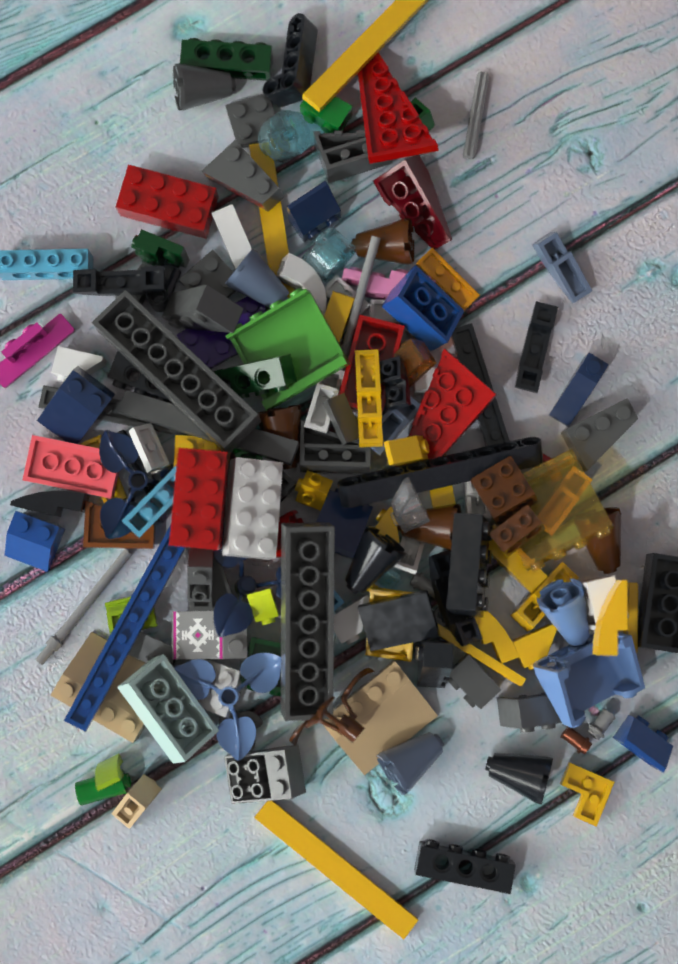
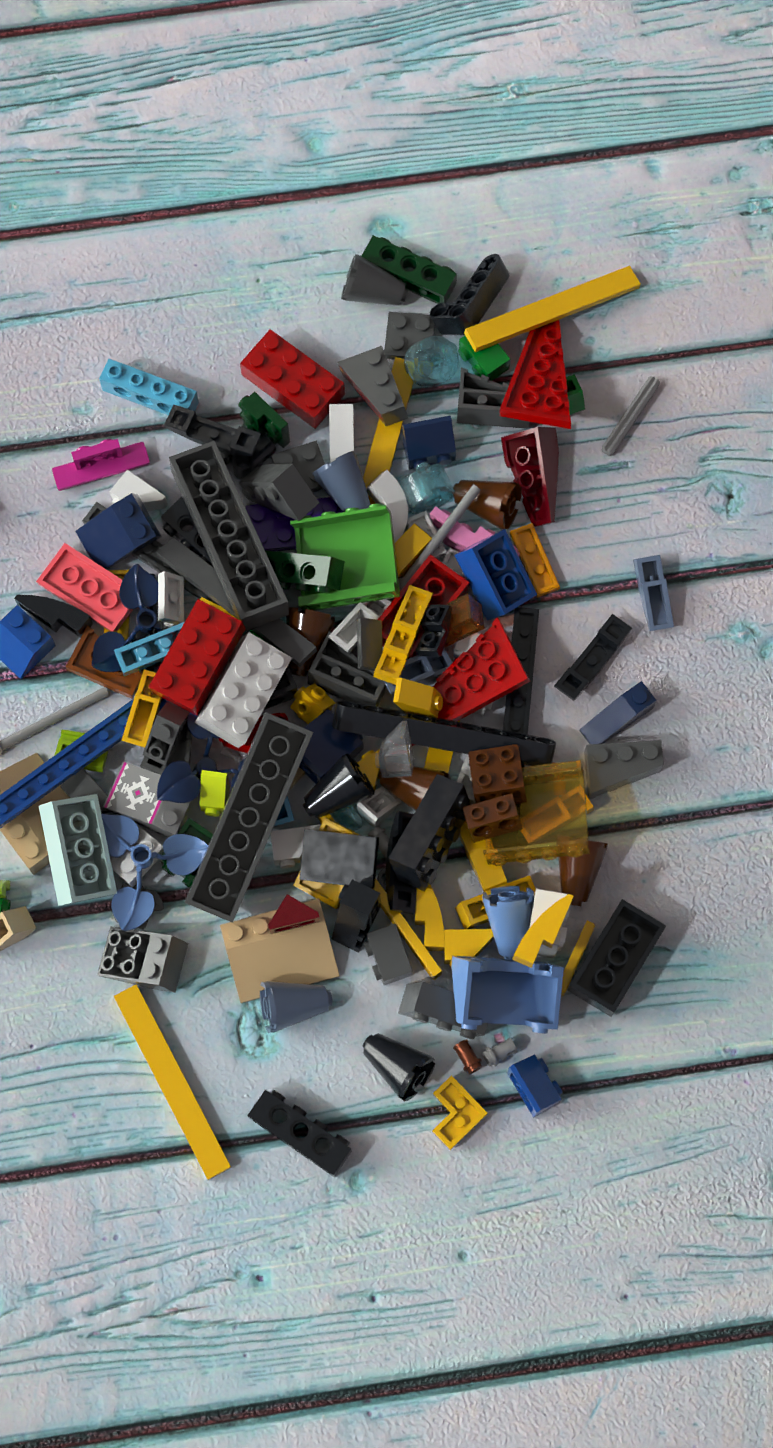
camera: 25 degrees right, 10 degrees down
reddish brown plant [289,668,375,745] -> none
none -> yellow slope [121,669,162,748]
none -> dark red slope [268,894,320,935]

